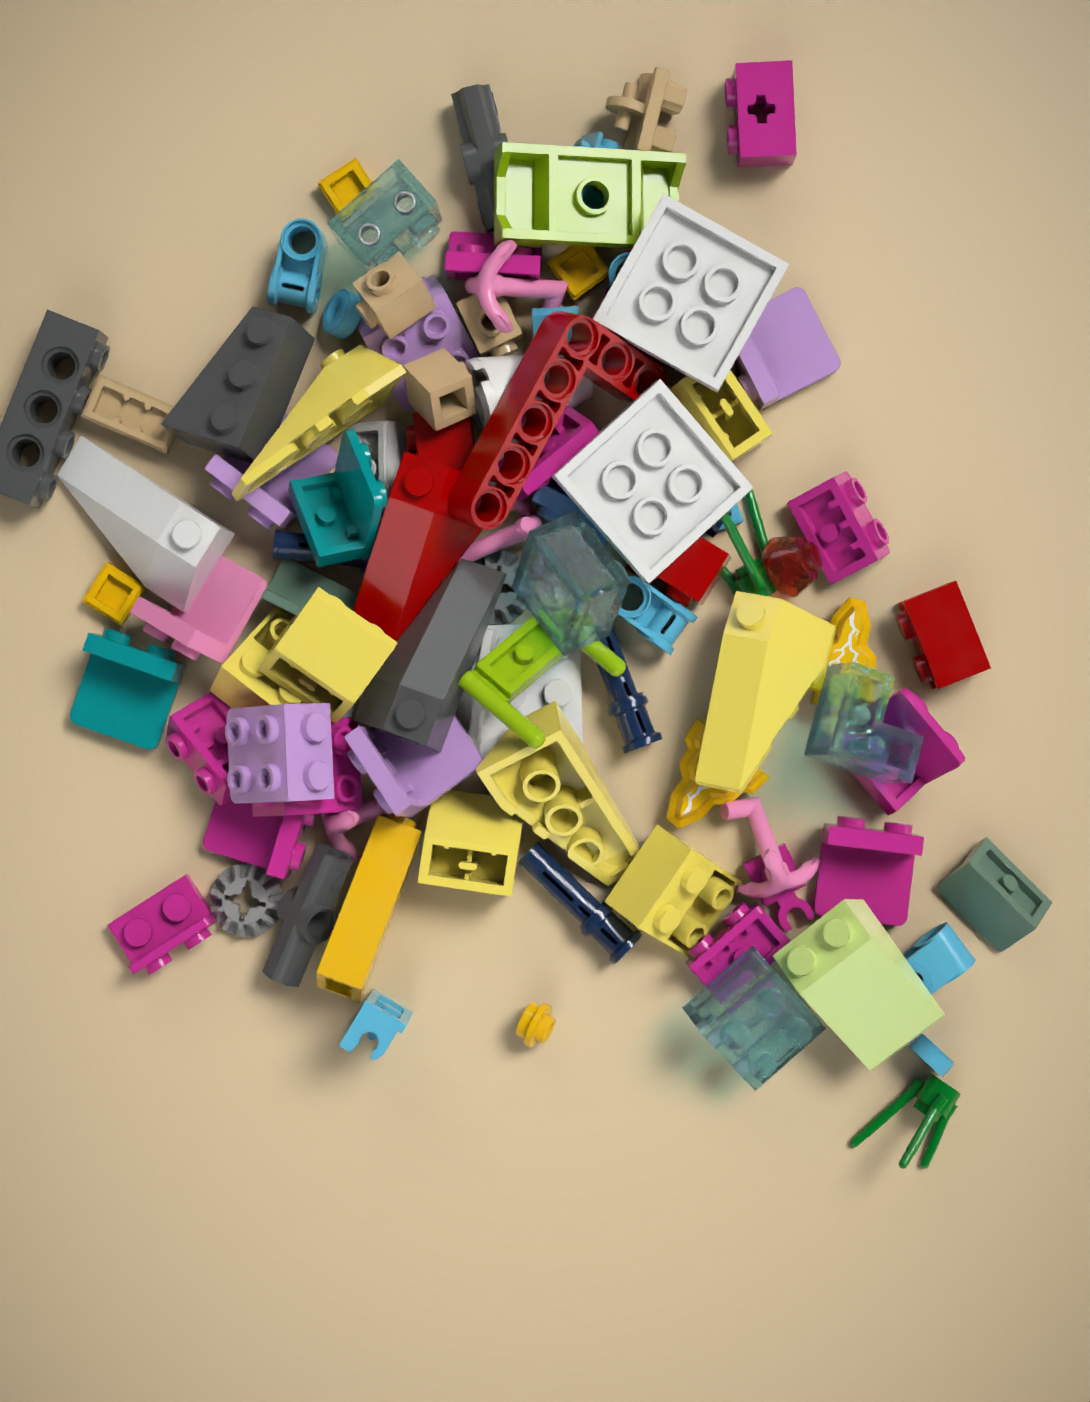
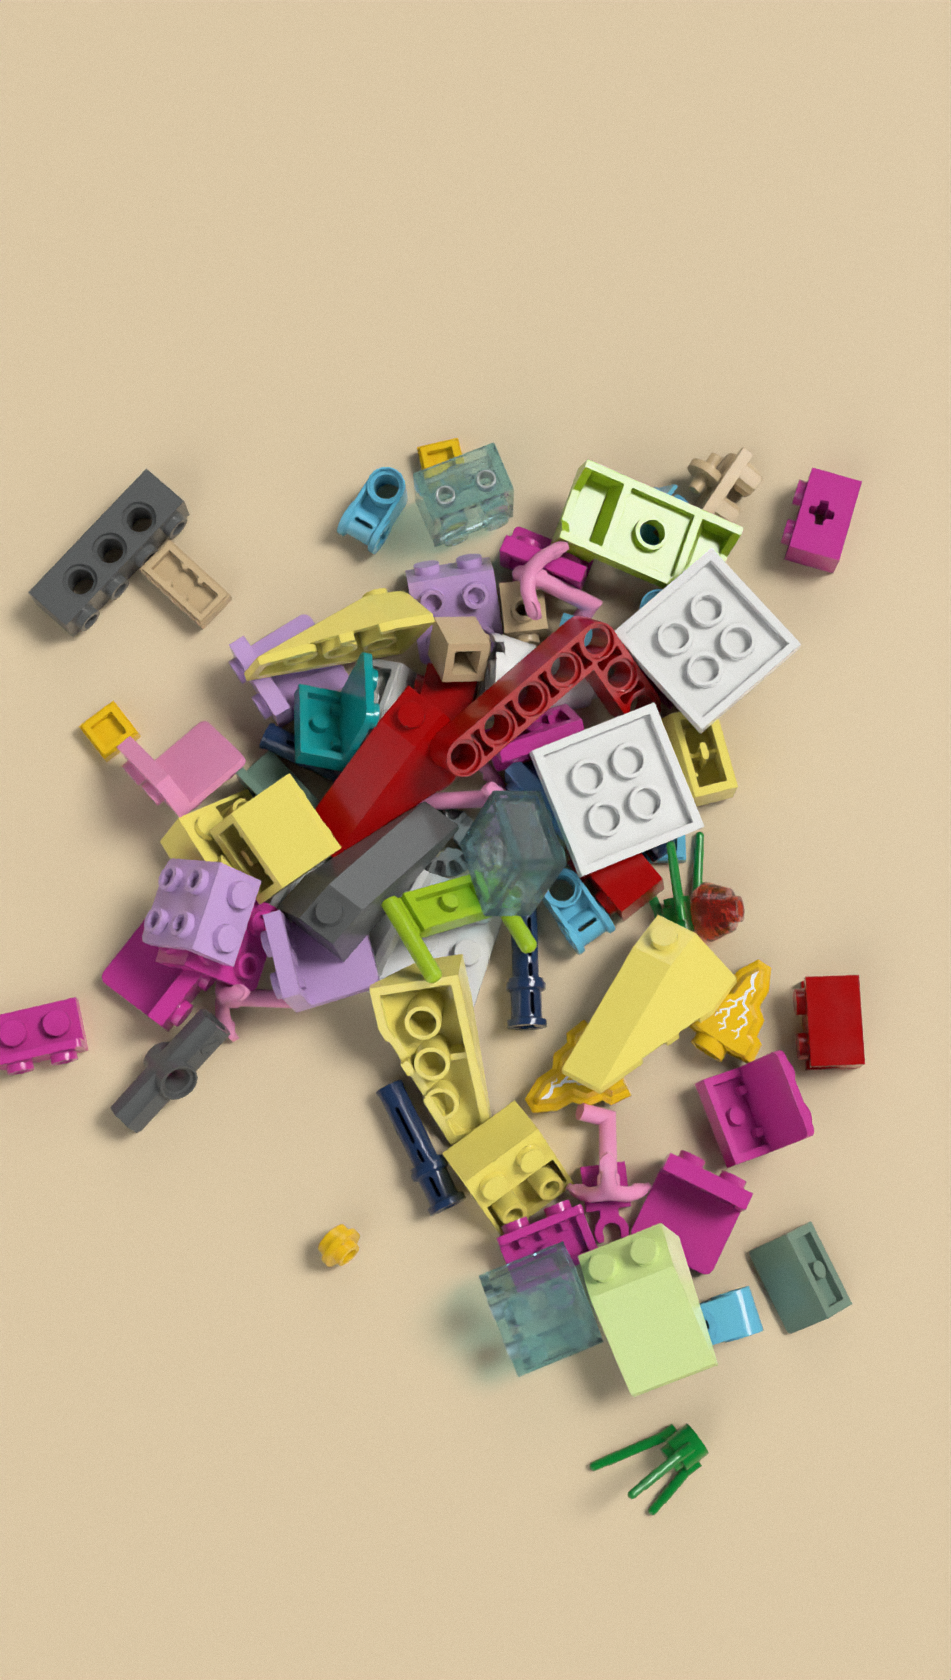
camera: 20 degrees right, 10 degrees down
white wedge [57,436,235,613] -> none
teal bracket [70,627,187,750] -> none
dark grey wedge [161,306,315,463] -> none
dark pink bracket [165,692,231,805] -> none
light grey gear [209,863,284,937] -> none
yellow slope [316,814,422,1003] -> none
medium azure tile [322,289,361,339] -> none
medium azure hinge [339,989,413,1060] -> none
tan brick [352,251,436,340] -> none
light yellow slope [417,789,523,897] -> none
dark grey piece [451,84,508,233] -> none
yellow tile [547,245,609,303] -> none
lavender bracket [735,287,841,410] -> none
dark pink bracket [787,471,890,585] -> none
clear light blue brick [803,662,924,783] -> none
medium azure tile [908,1033,954,1078] -> none

